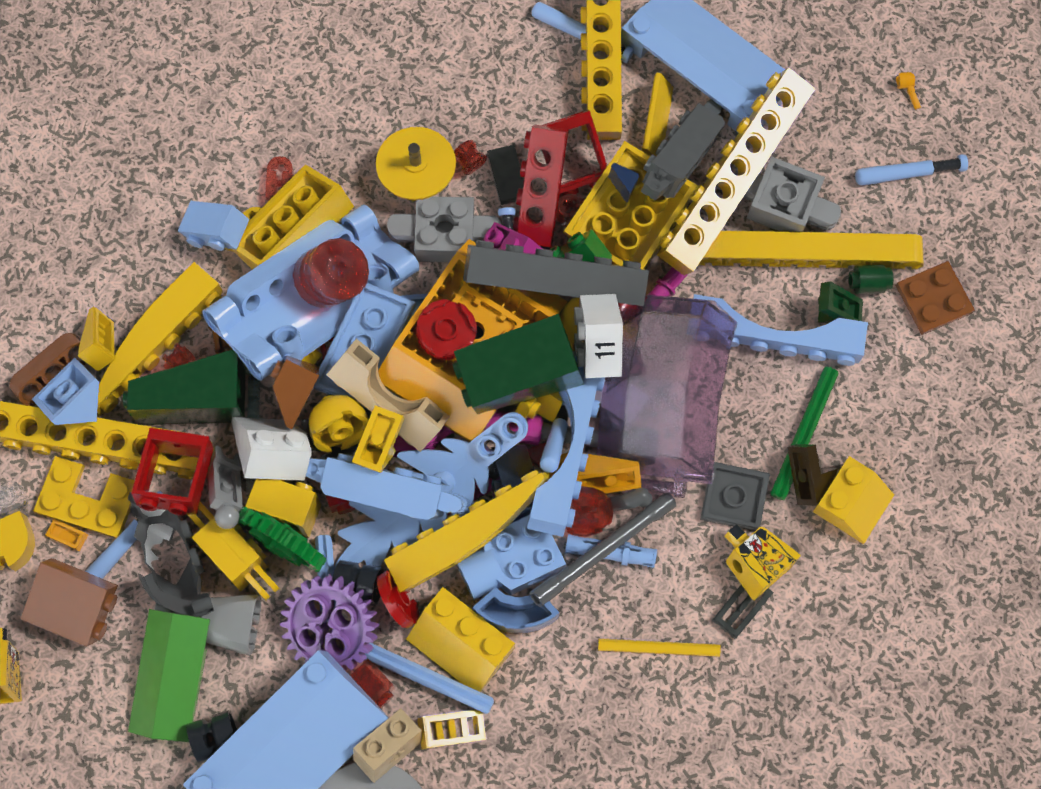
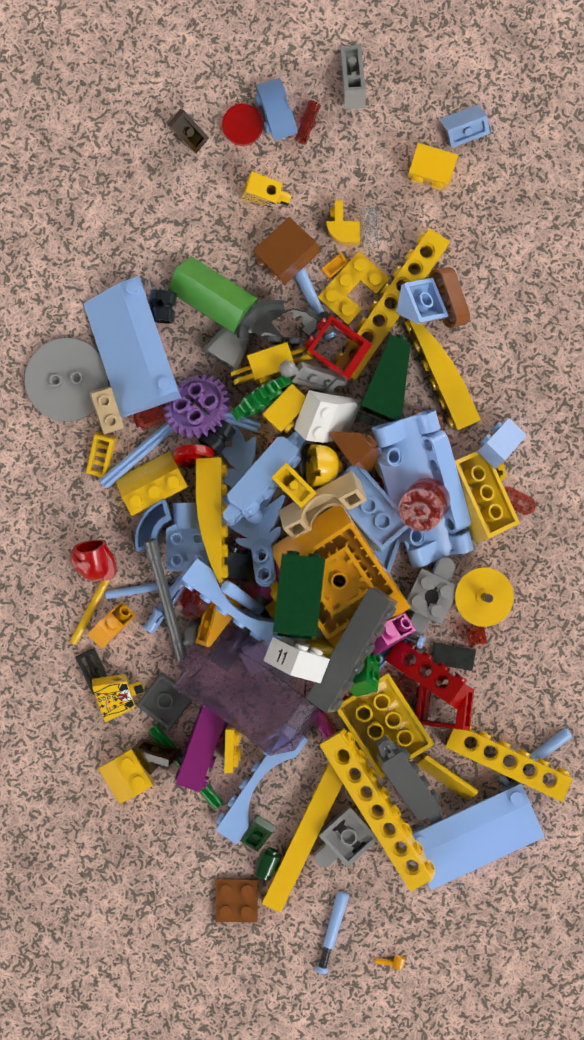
camera: 115 degrees right, 15 degrees up
yellow slope [78,306,114,371] -> none
clear red plate [162,343,196,370] -> none
red tile [416,299,477,360] -> none
dark blue slope [608,163,639,202] -> none
none -> red helmet [70,539,117,581]
none -> light orange slope [87,601,137,649]
none -> light blue bar [105,582,168,599]
none -> magenta brick [173,702,231,793]
none -> yellow plate [224,722,242,773]

